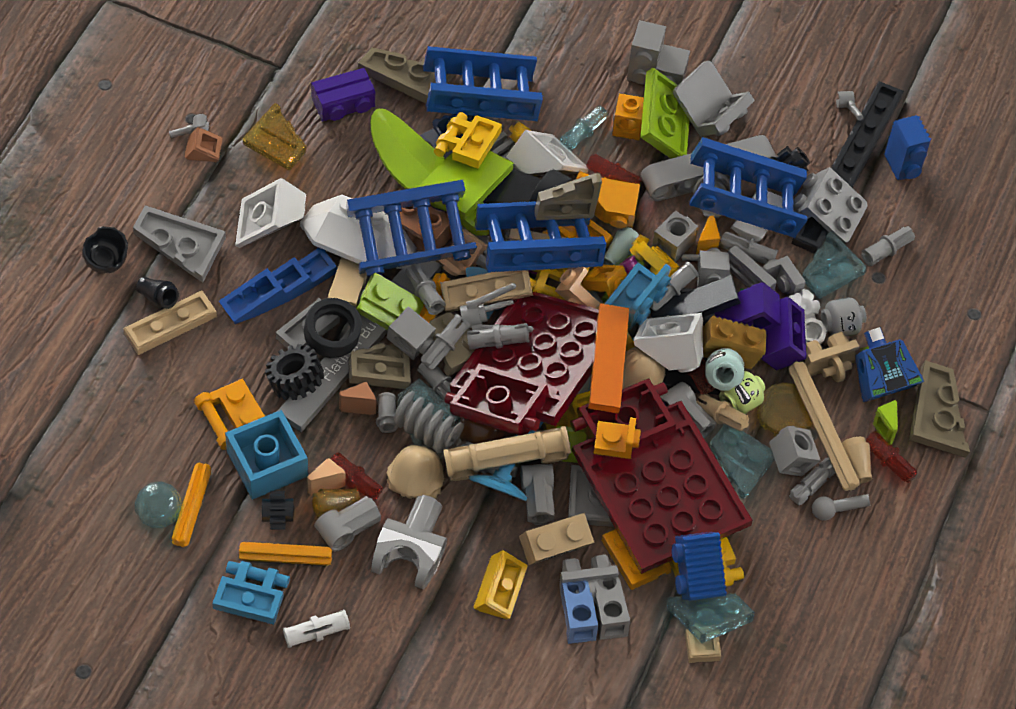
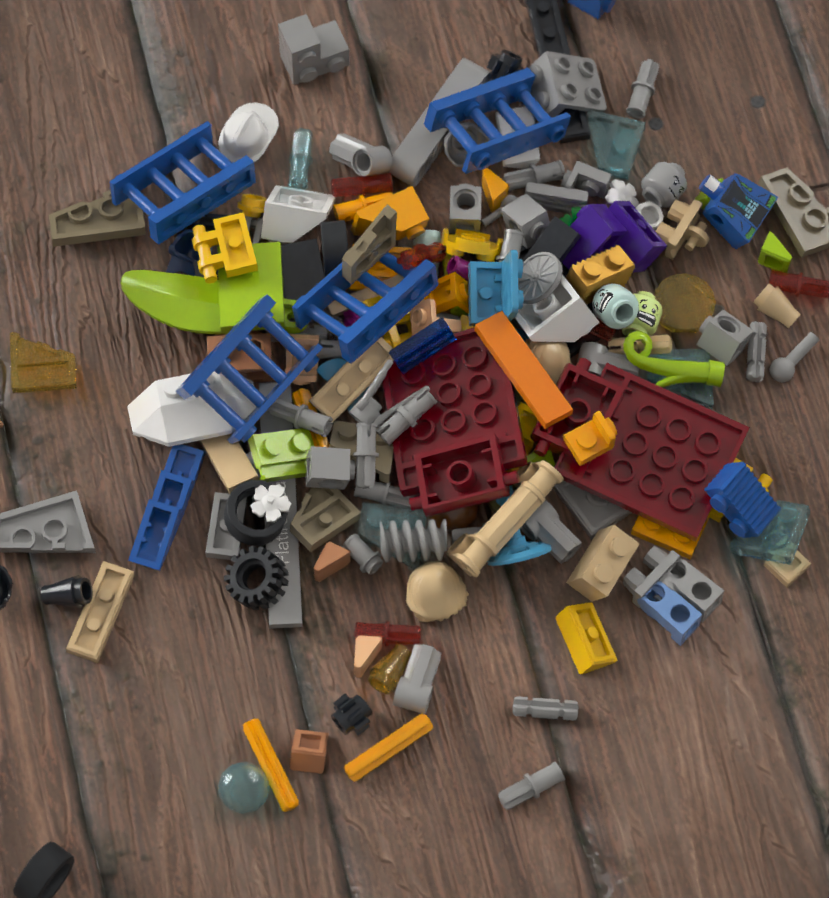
camera: 35 degrees left, 10 degrees up
light orange plate [194,378,265,450] -> none
dark azure plate [212,561,290,625] -> none
dark azure brick [225,410,308,500] -> none
white slope [235,178,306,248] -> none
white pin [283,610,350,648] -> none
dark purple brick [311,68,375,121] -> none
light grey connector [371,495,447,589] -> none
light orange brick [612,93,644,140] -> none
lime tile [640,68,689,159] -> none
light grey bracket [673,61,755,137] -> none
tan axle [789,361,860,491] -> none
none -> white piece [218,103,279,162]
none -> white plant [251,483,291,522]
none -> nougat slope [290,729,329,774]
none -> light grey piece [329,133,393,176]
none -> clear blue tile [389,317,457,374]
none -> clear red axle [397,242,446,270]
none -> light grey axle [498,761,565,810]
none -> light grey axle [513,696,578,720]
none -> light grey wheel [518,252,563,304]
none -> lime plant [623,331,725,388]

